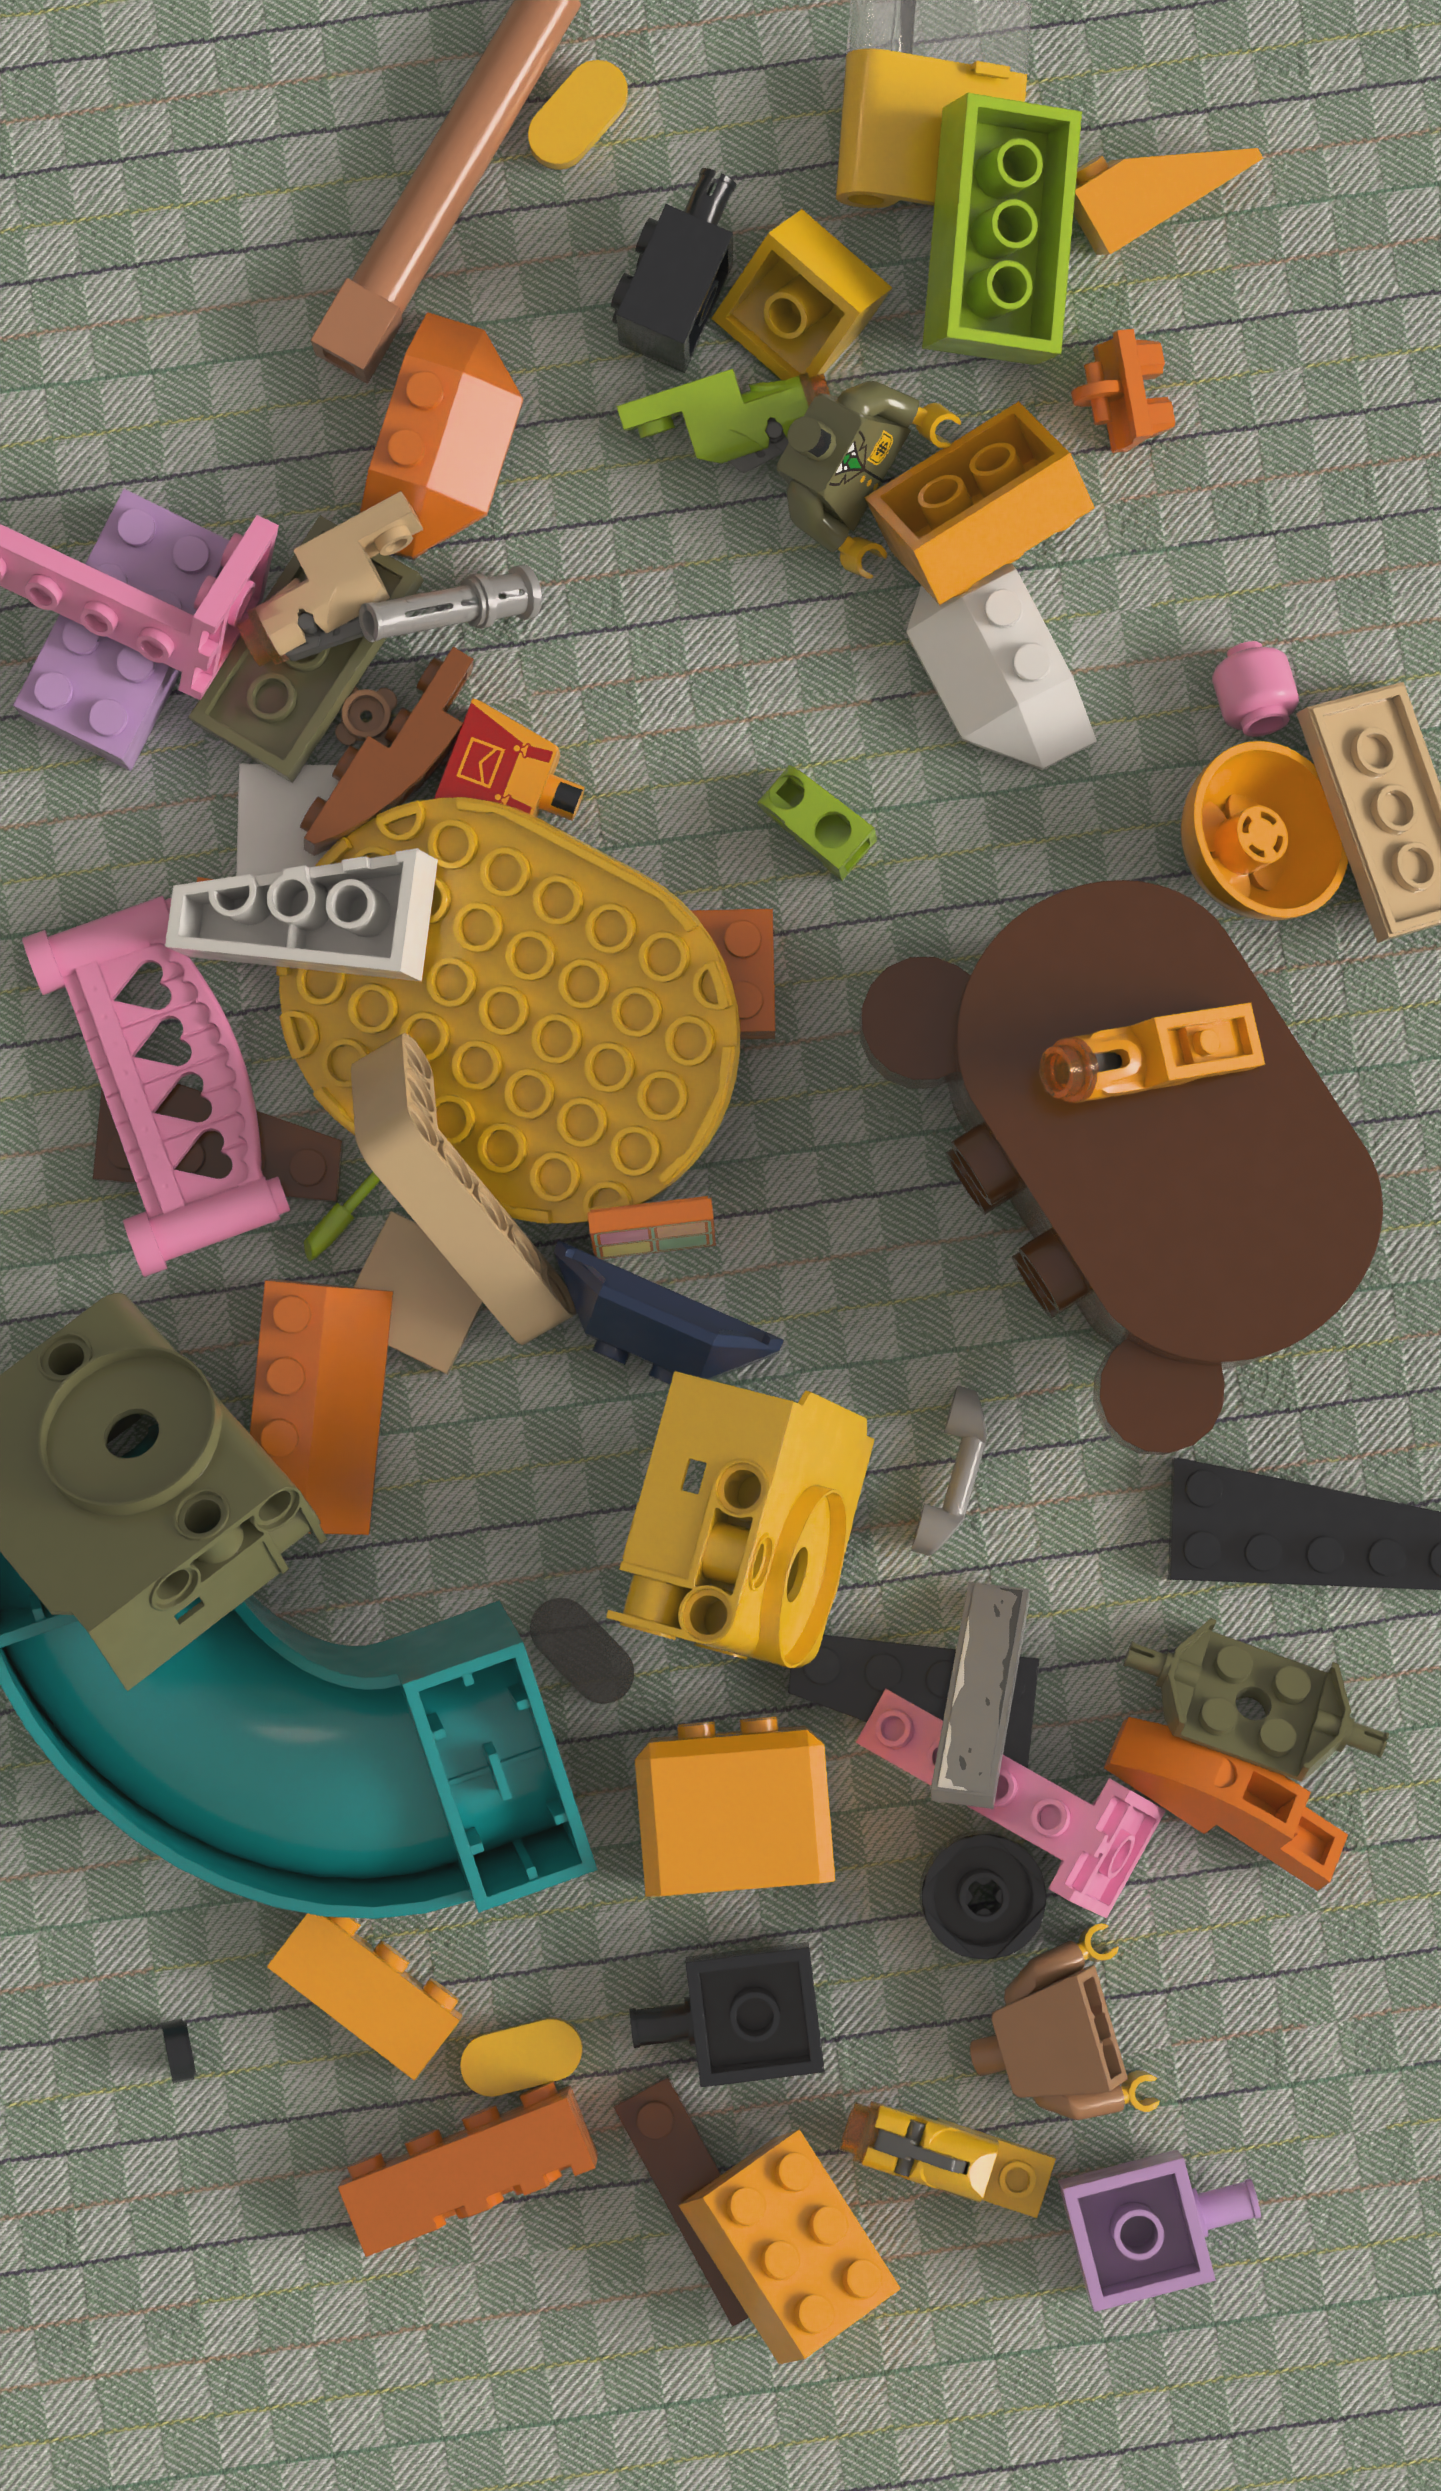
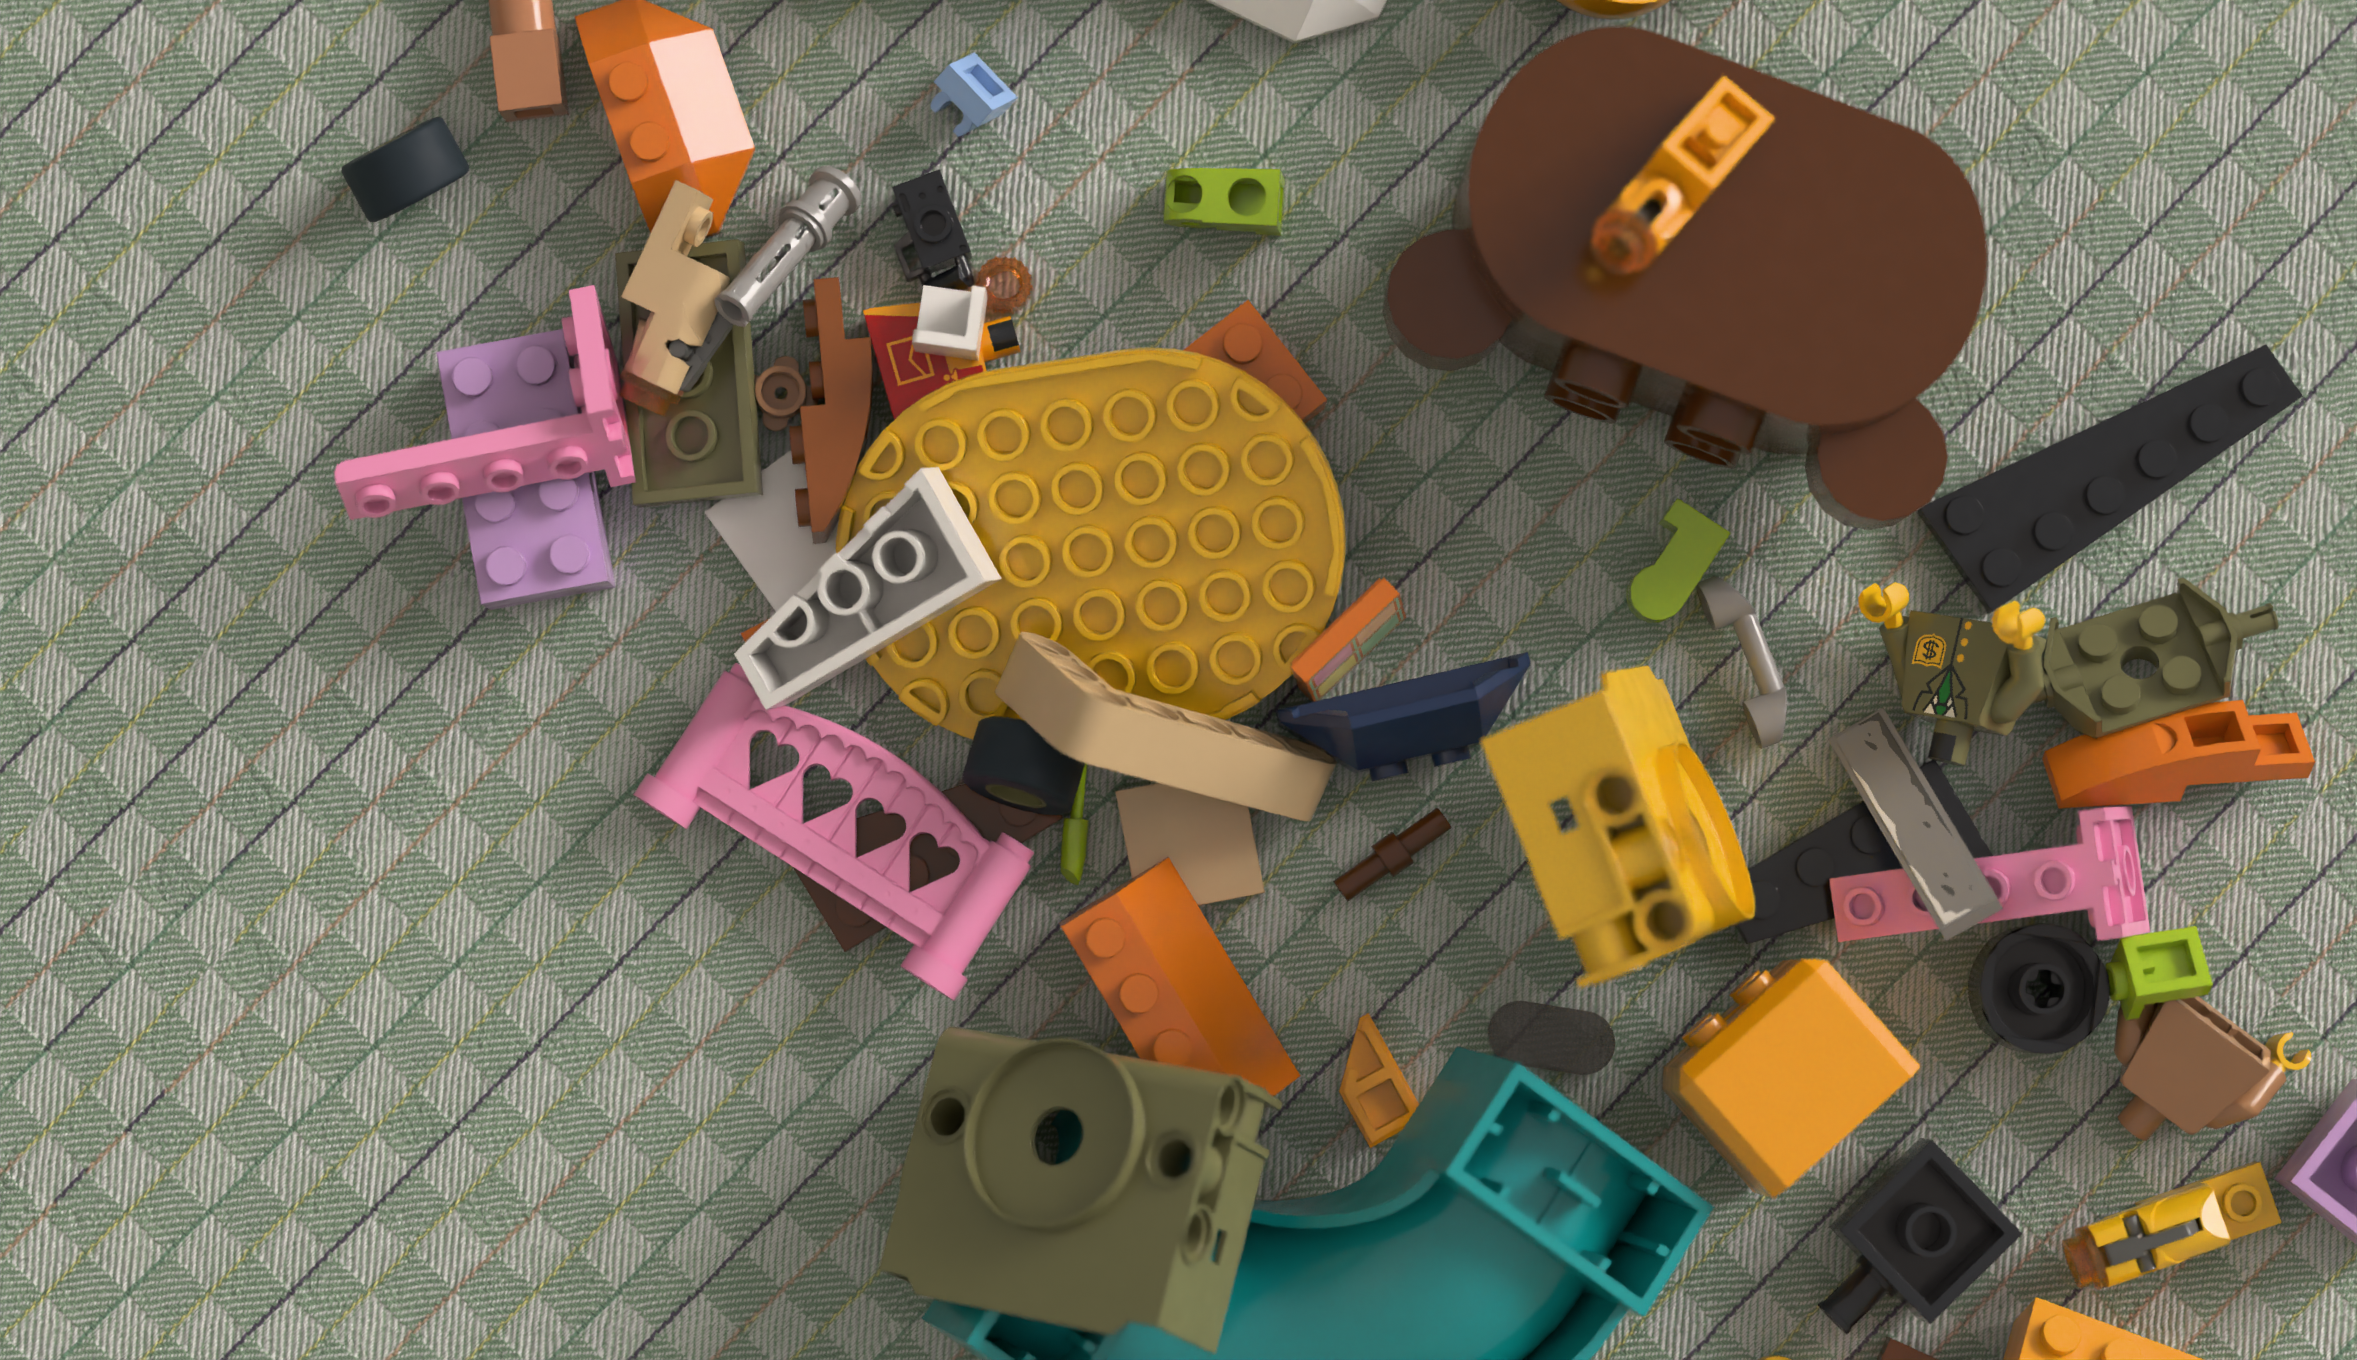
camera: 45 degrees left, 0 degrees up
none -> black wheel [341,117,469,222]
none -> black piece [892,169,974,291]
none -> white panel [912,285,988,360]
none -> light blue tile [930,52,1018,136]
none -> black wheel [962,716,1085,815]
none -> clear orange axle [976,256,1033,316]
none -> reddish brown bar [1333,808,1452,902]
none -> light orange tile [1338,1013,1419,1148]
none -> lime leg [1626,498,1731,623]
none -> olive torso [1858,582,2047,766]
none -> lime bracket [2105,926,2213,1020]

